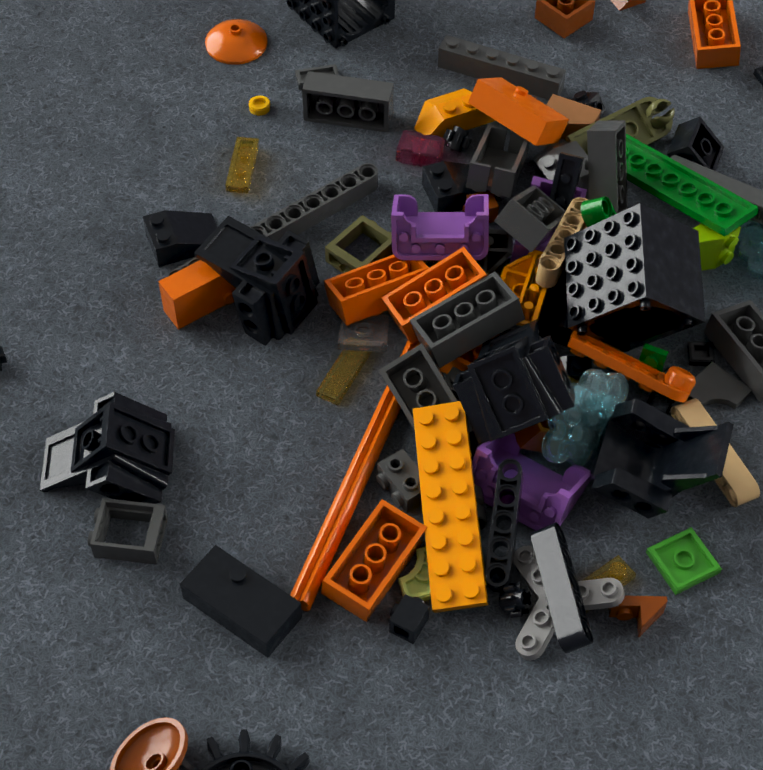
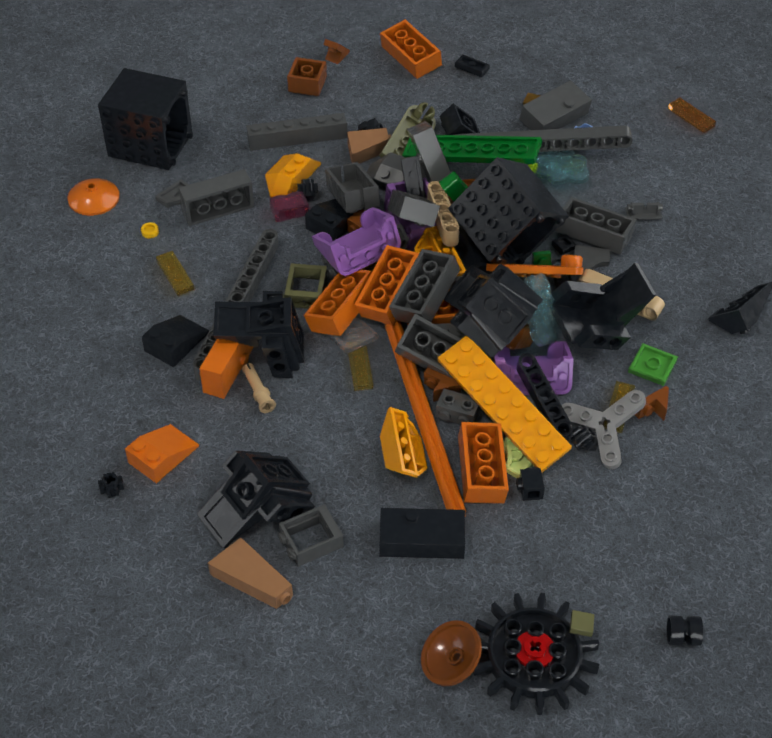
camera: 35 degrees left, 5 degrees down
orange brick [468,77,569,146] -> none
beam [530,522,593,653] -> none
none -> orange slope [125,424,199,484]
none -> medium nougat slope [208,537,293,609]
none -> tan pin [242,363,276,413]
none -> light orange wedge [380,407,428,478]
none -> dark orange slope [424,367,461,402]

